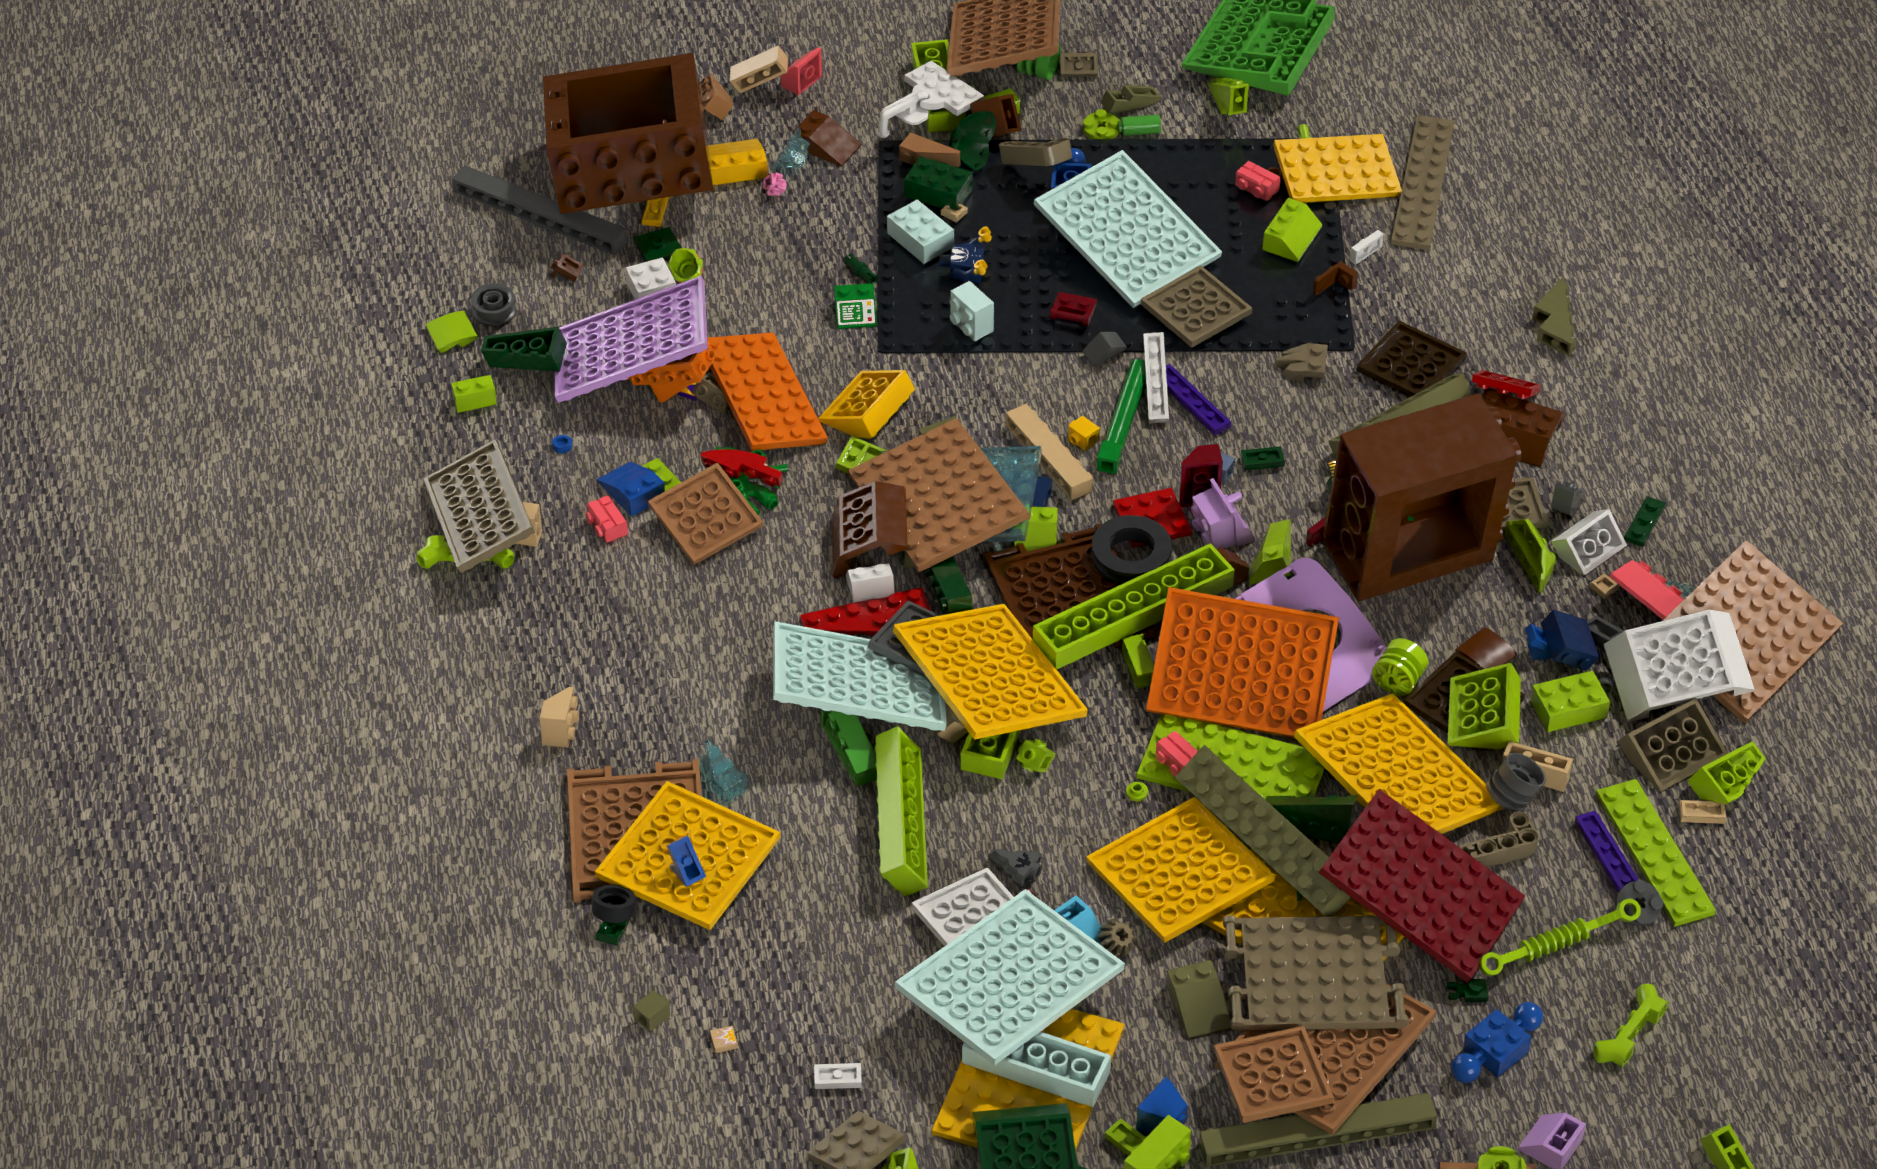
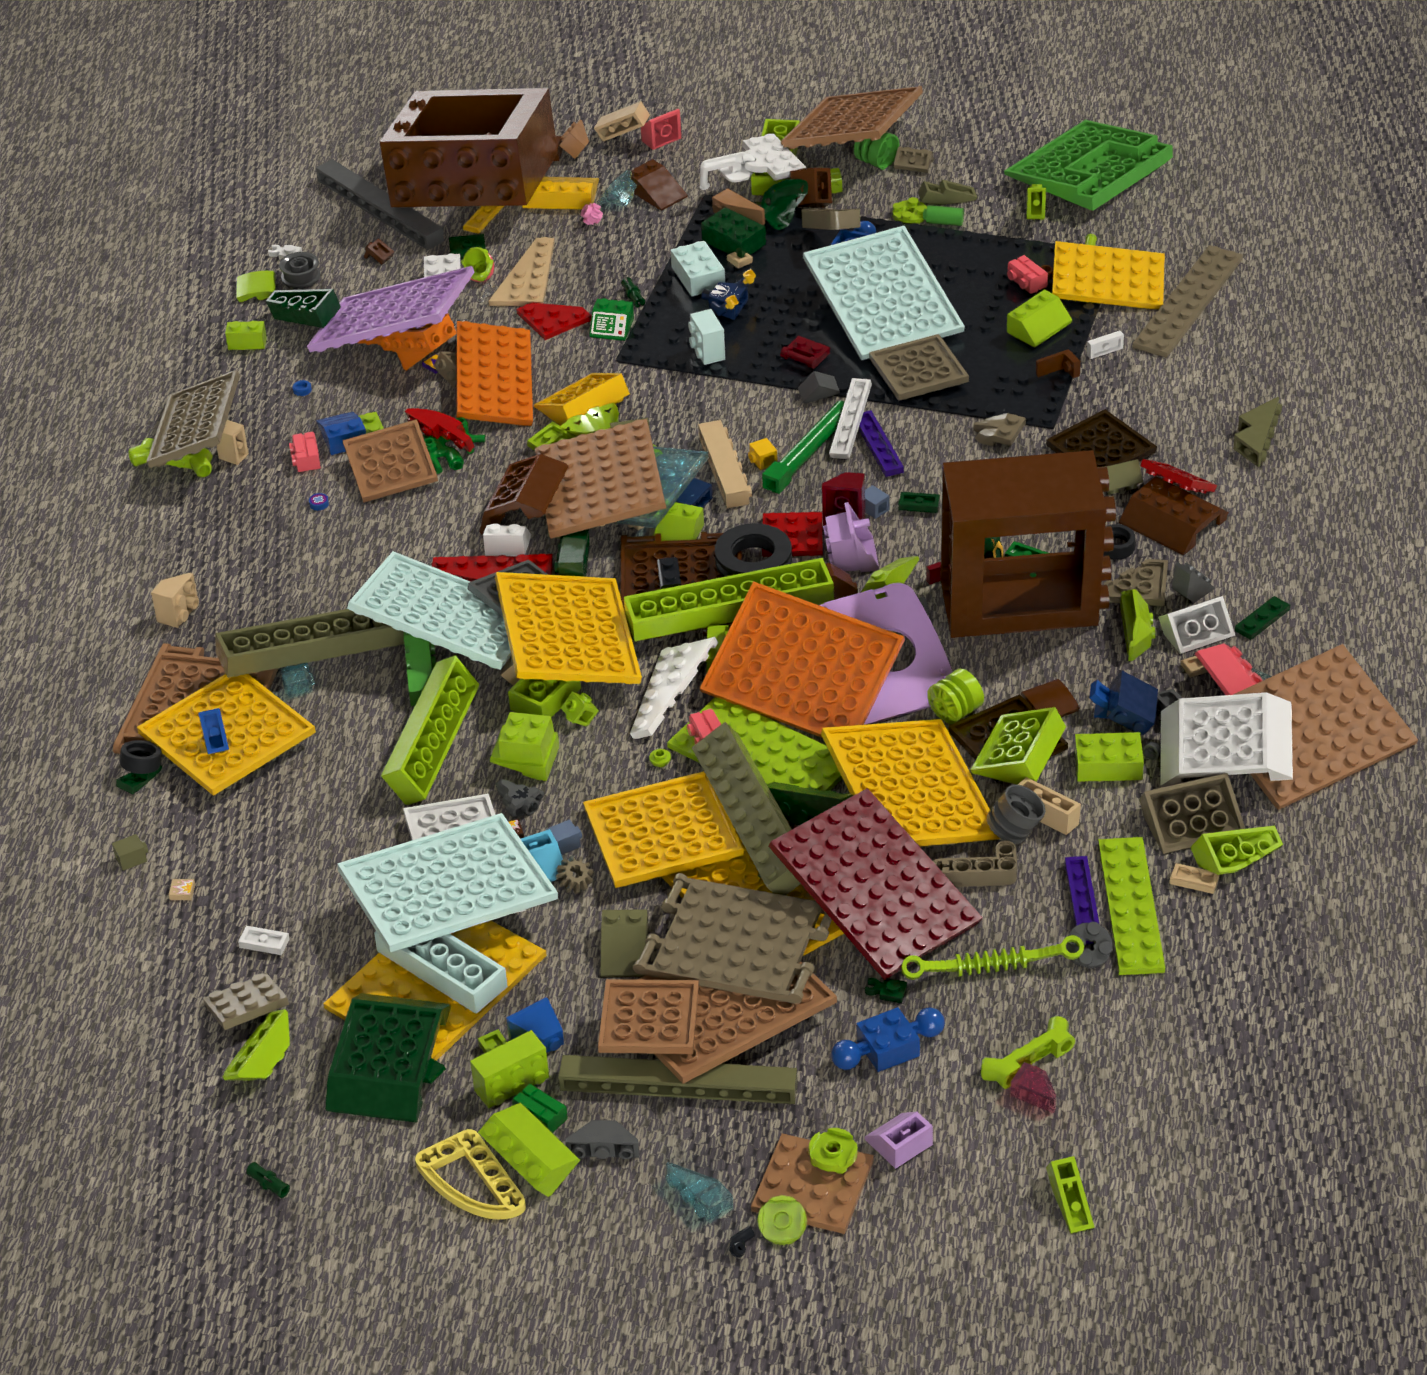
camera: 20 degrees right, 5 degrees down
none -> olive brick [215,609,404,678]
none -> white plate [268,245,302,260]
none -> tile [309,493,329,511]
none -> tan wing [488,237,555,306]
none -> lime piece [490,712,559,781]
none -> red plate [516,303,592,340]
none -> sand blue brick [546,819,582,855]
none -> lime piece [560,403,619,437]
none -> white wing [630,637,718,739]
none -> black brick [657,557,681,589]
none -> clear pink slope [1011,1062,1056,1113]

